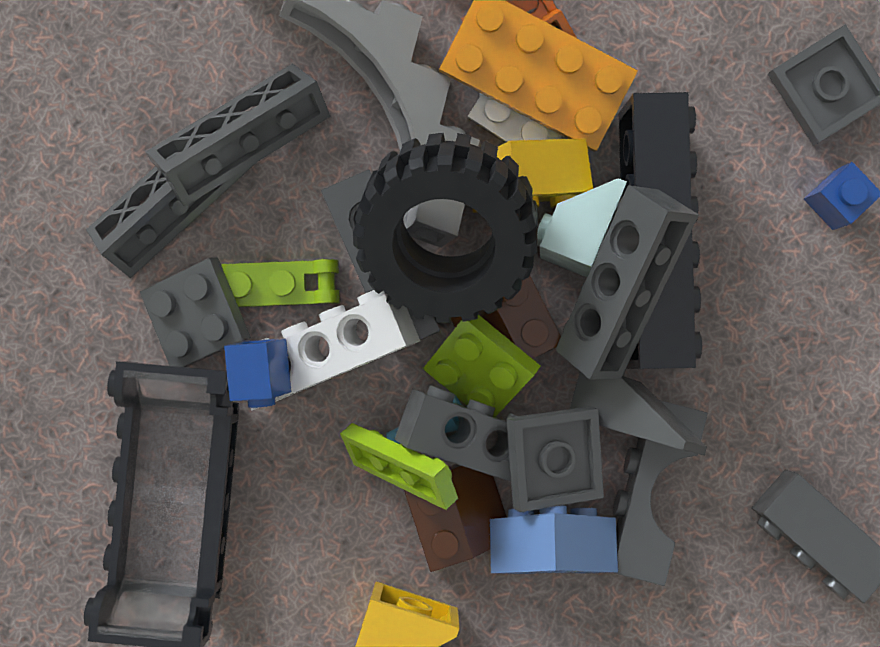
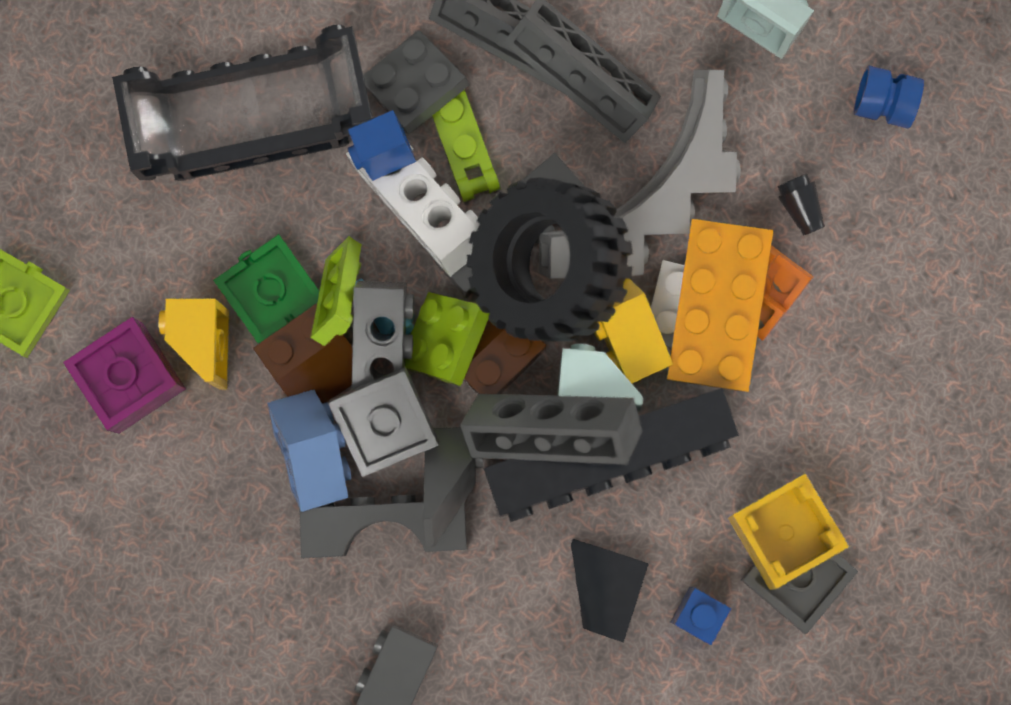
camera: 75 degrees right, 5 degrees down
none -> green plate [213,234,319,344]
none -> black slope [571,539,649,643]
none -> yellow container [728,473,849,590]

